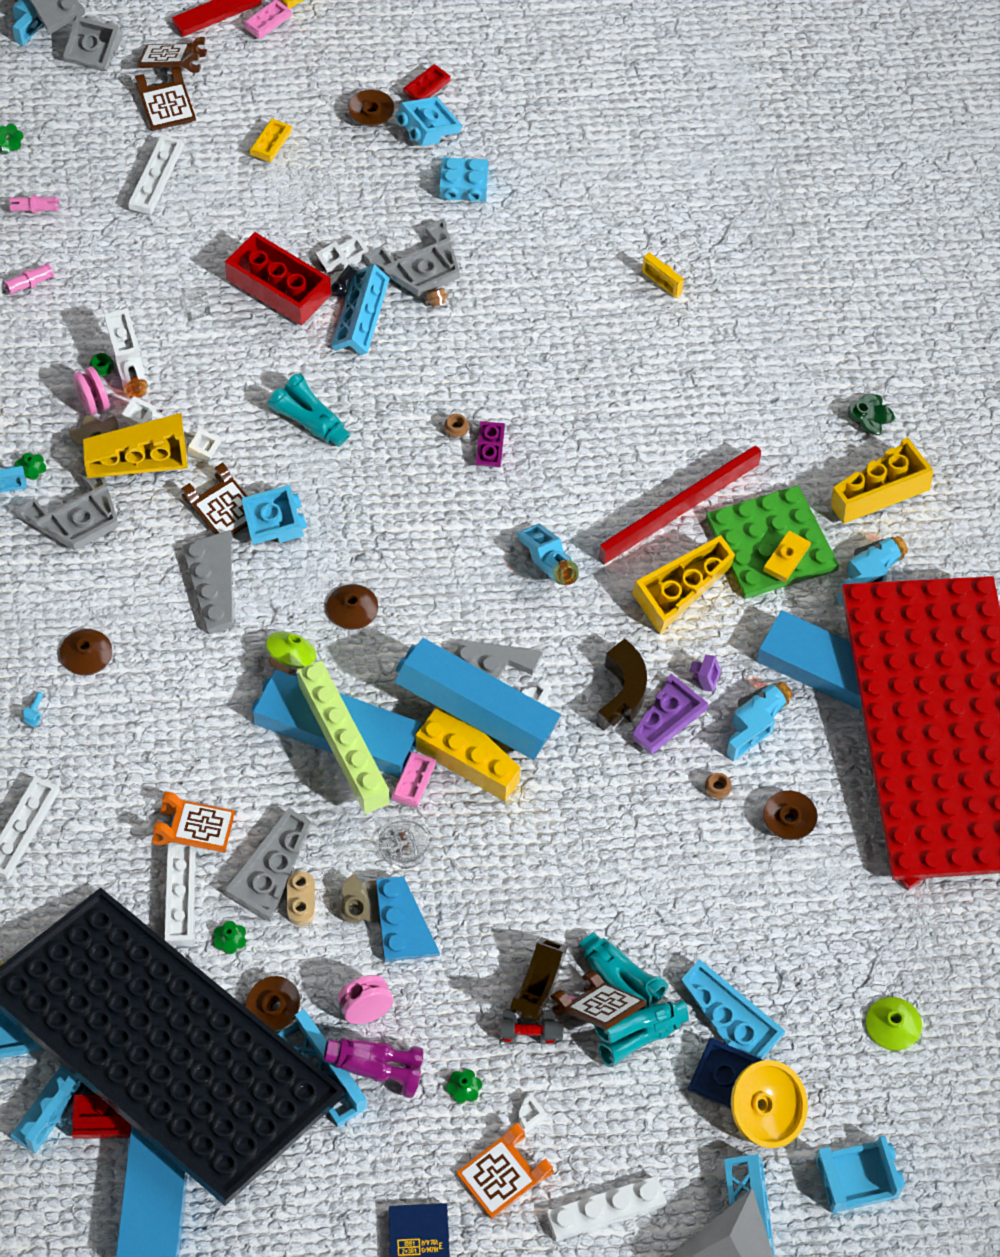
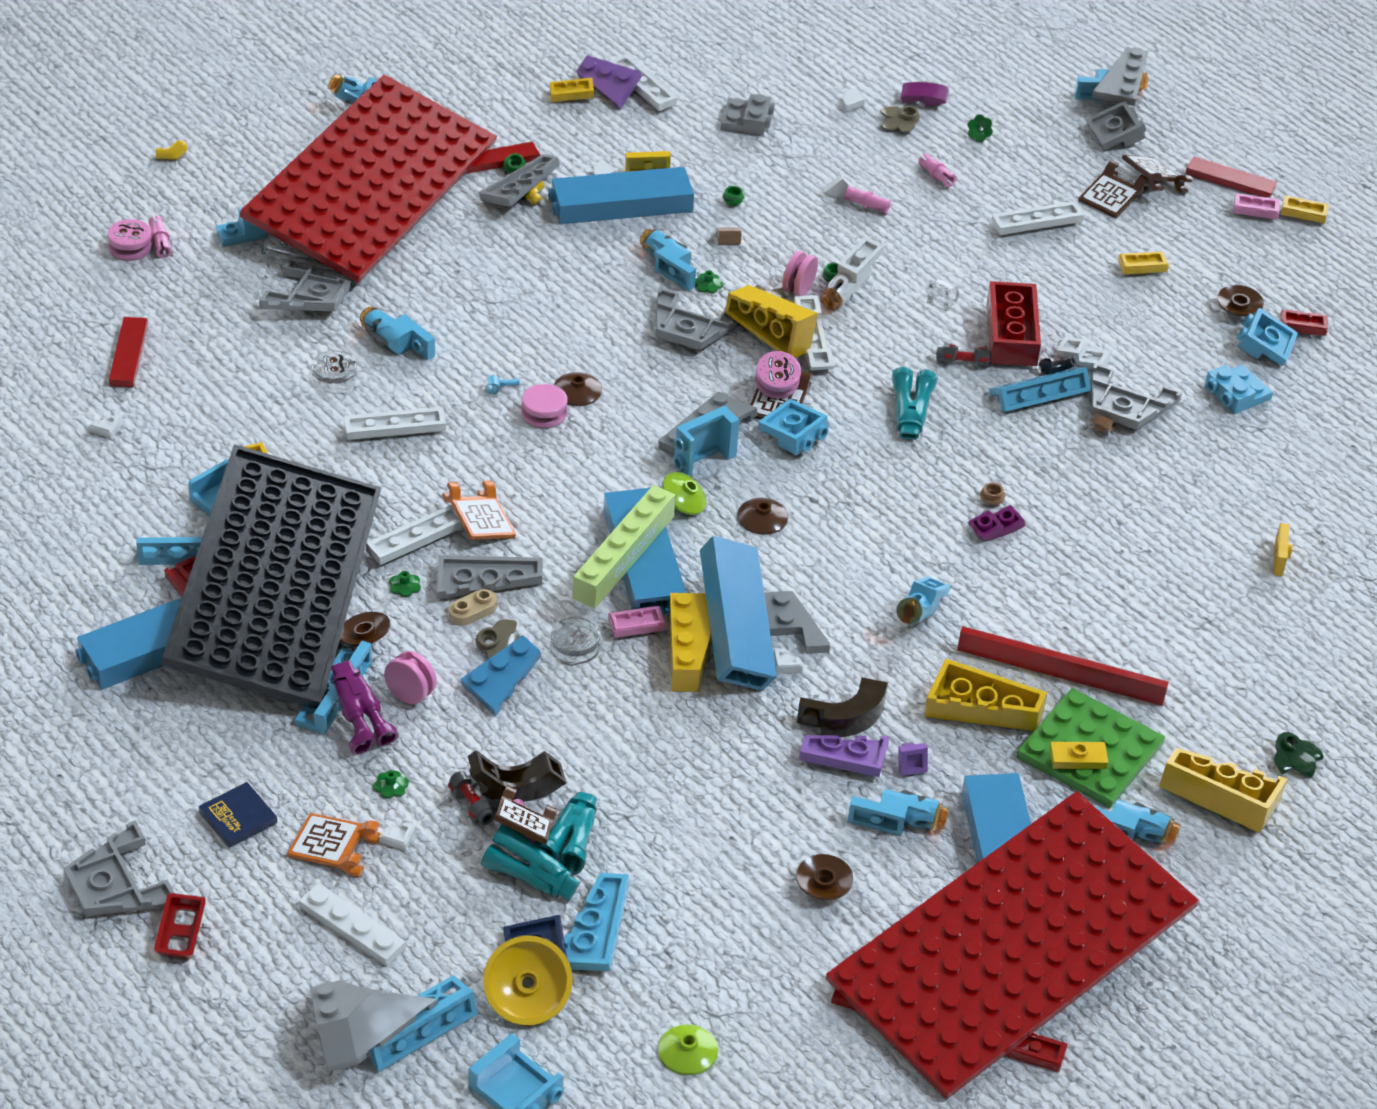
camera: 55 degrees right, 15 degrees down
medium nougat plate [705,773,732,799] -> none
none -> bright pink head [522,384,567,428]
none -> medium azure panel [673,405,740,476]
none -> bright pink head [755,351,801,399]
none -> dark grey piece [936,342,990,367]

